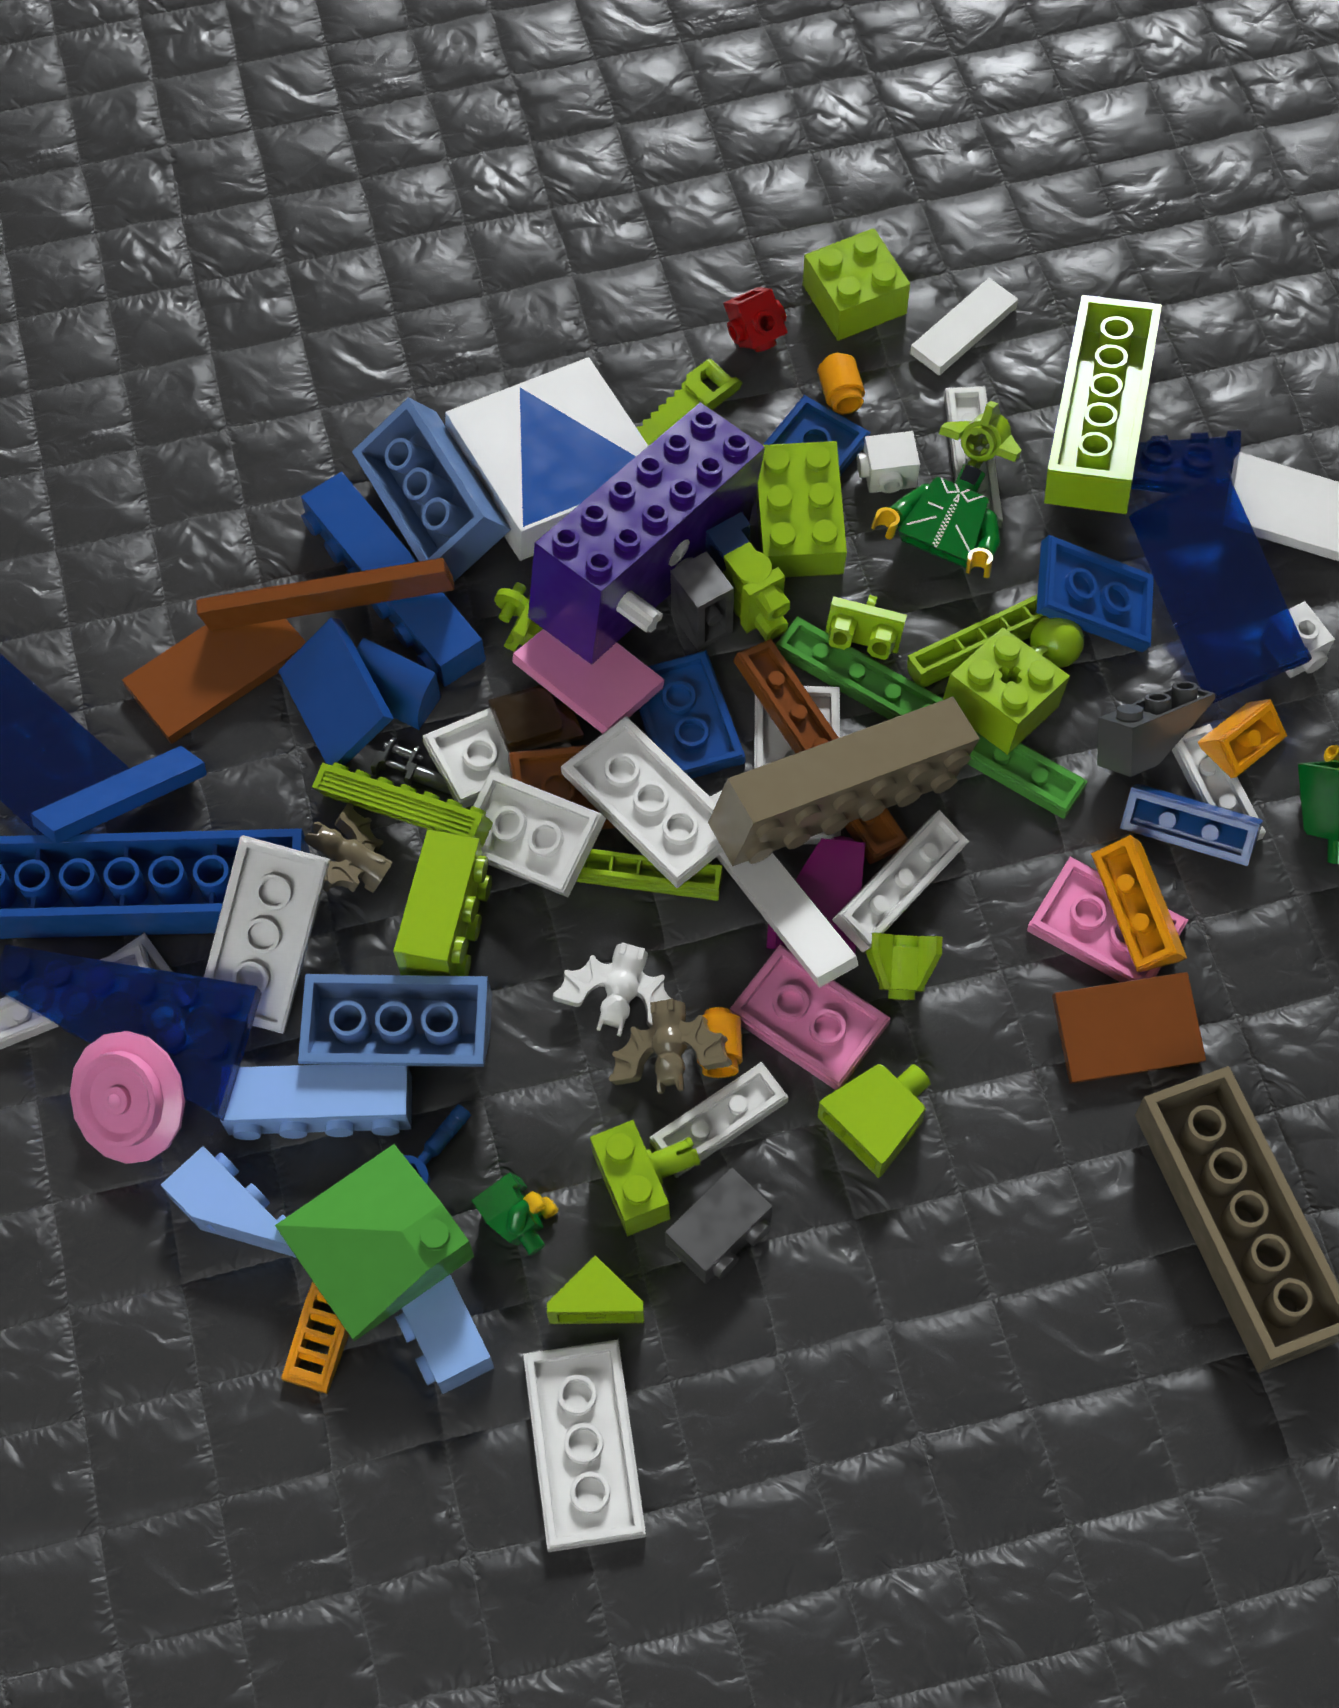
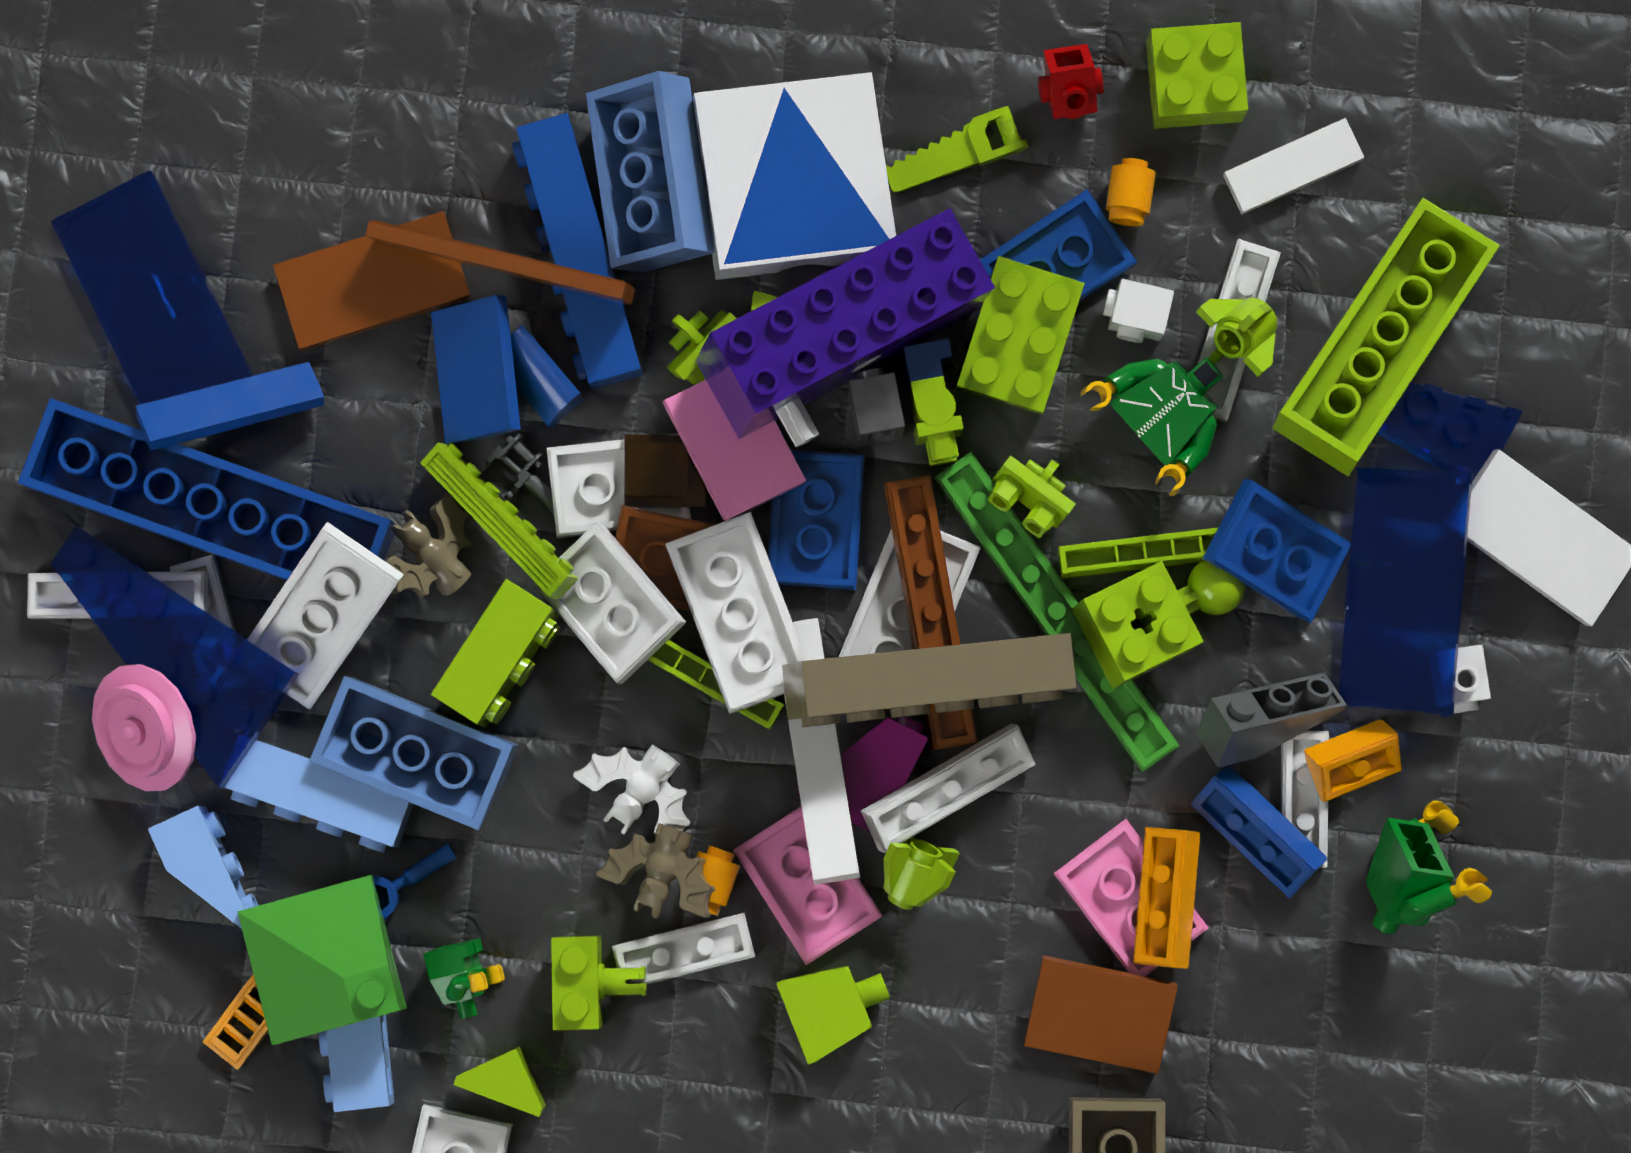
camera: 20 degrees right, 20 degrees up
flat silver brick [665,1168,772,1284] -> none

